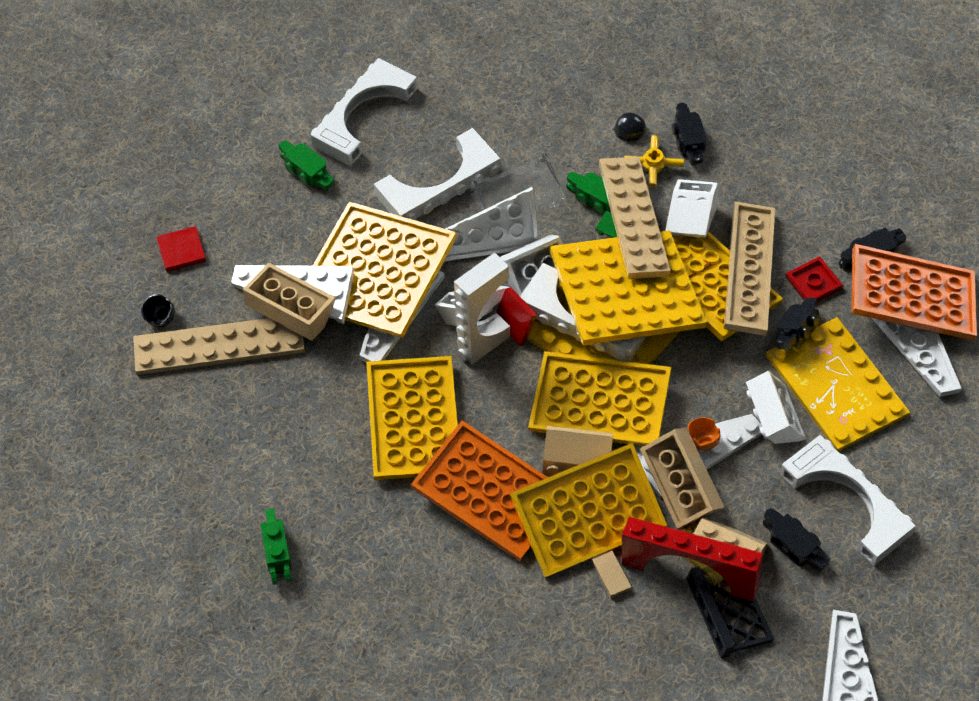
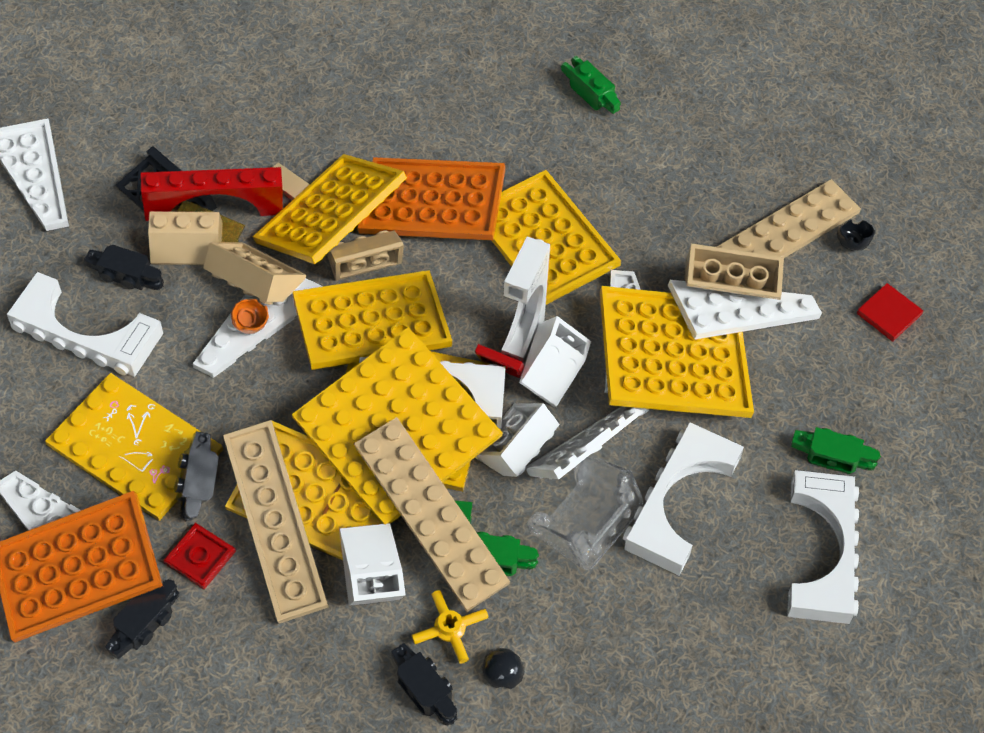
camera: 150 degrees right, 0 degrees up
white slope [746,371,806,444] -> none

